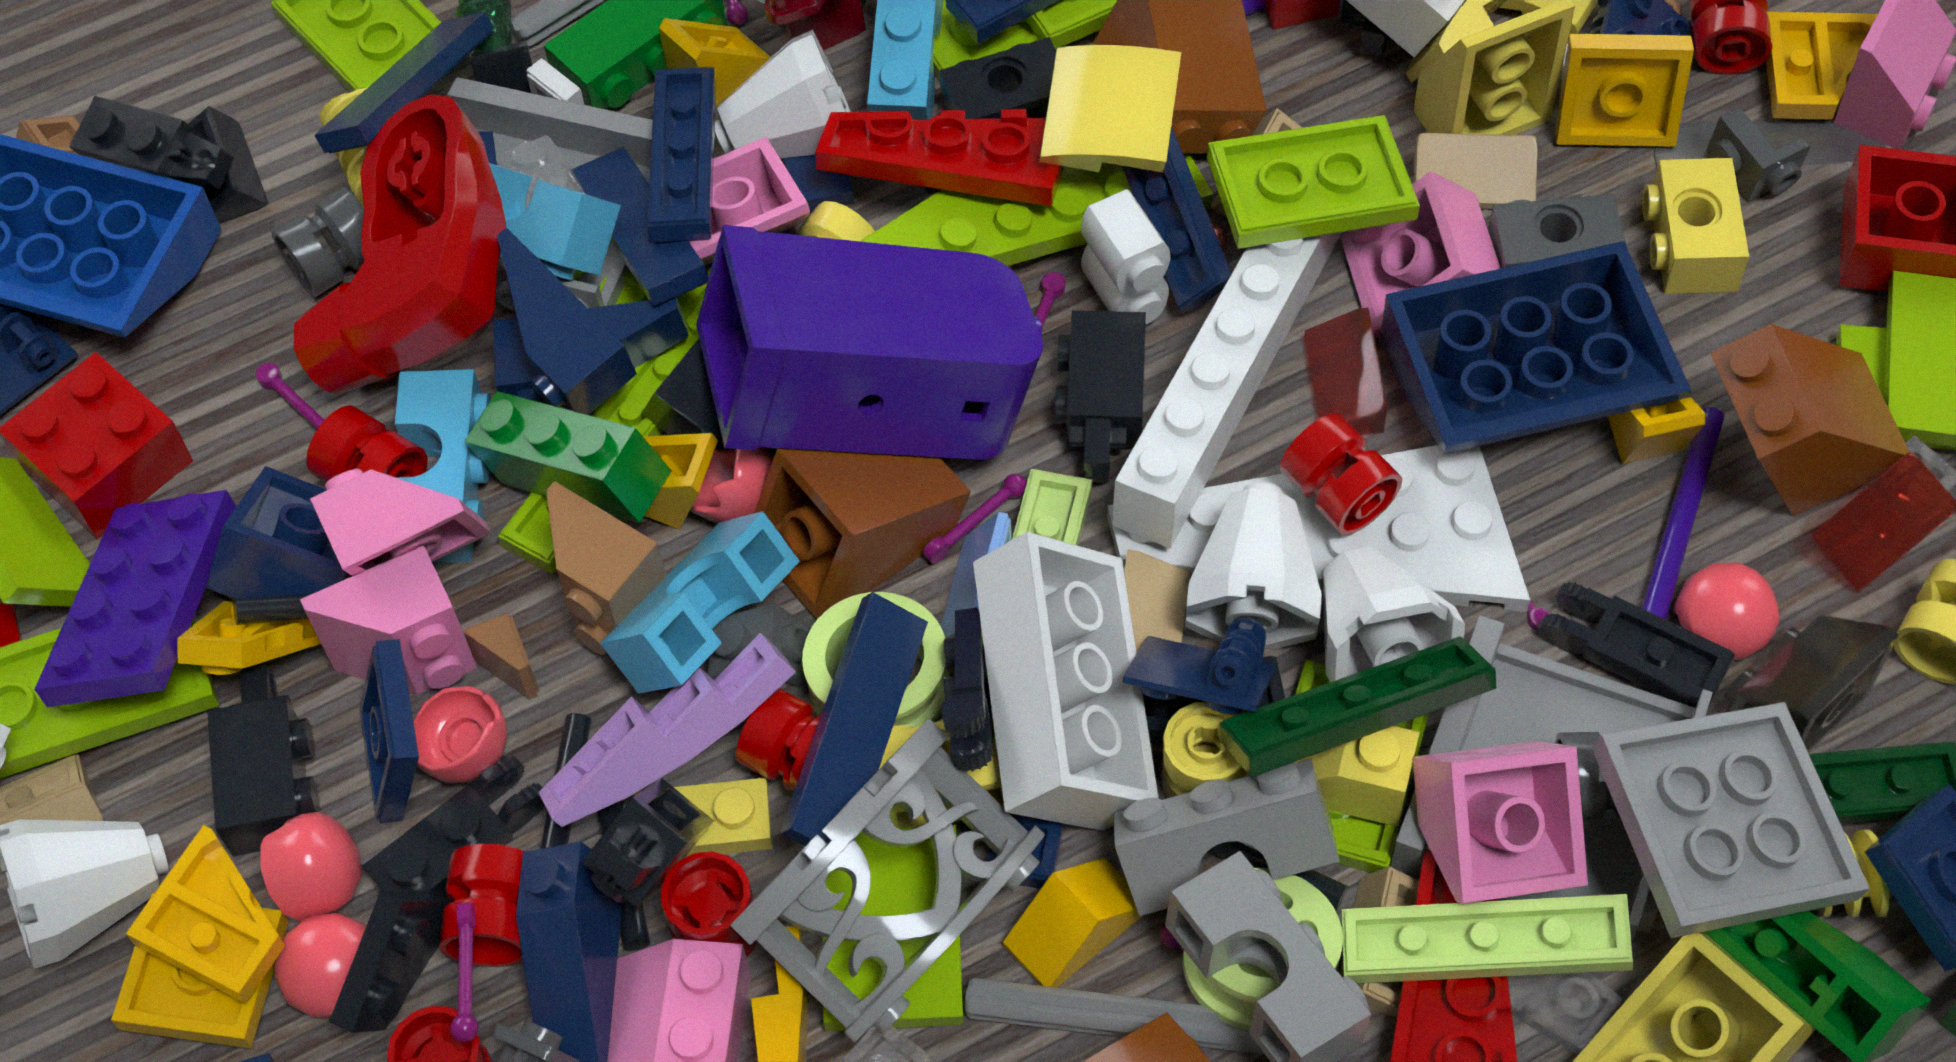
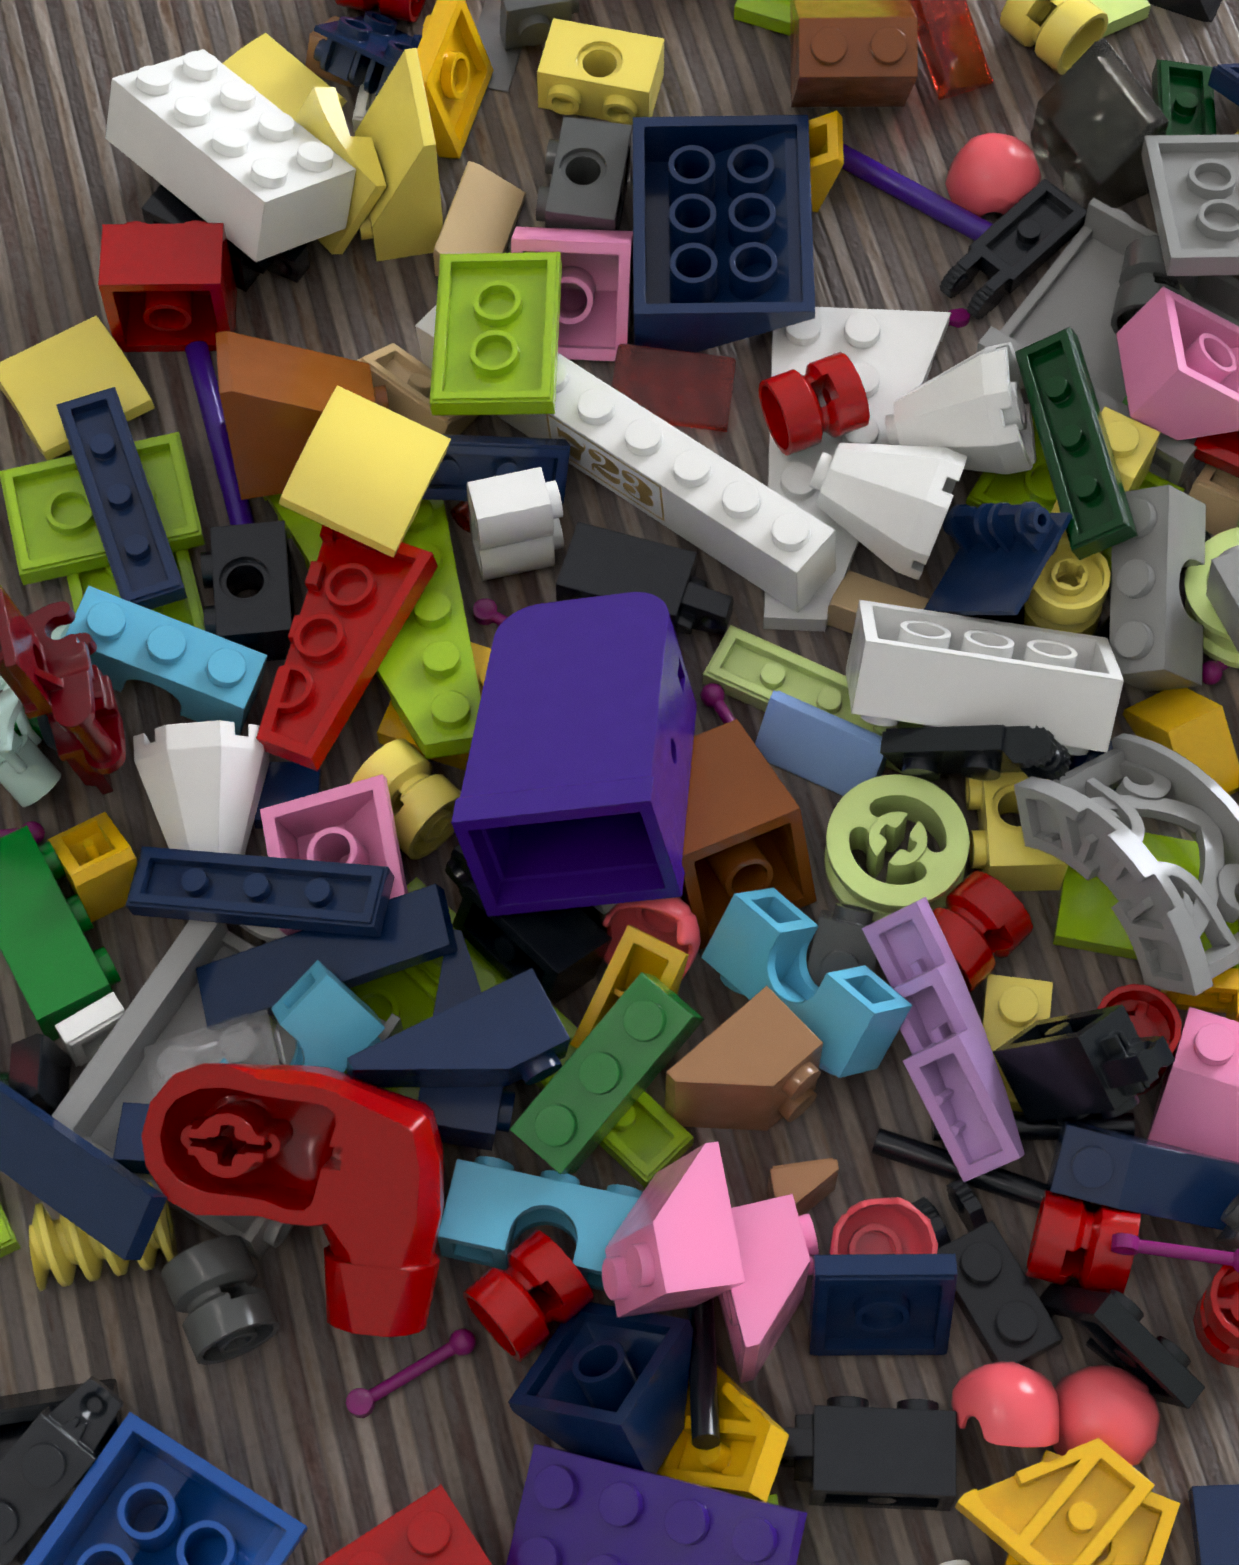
camera: 80 degrees left, 5 degrees up
dark blue tile [780,592,928,846] -> none

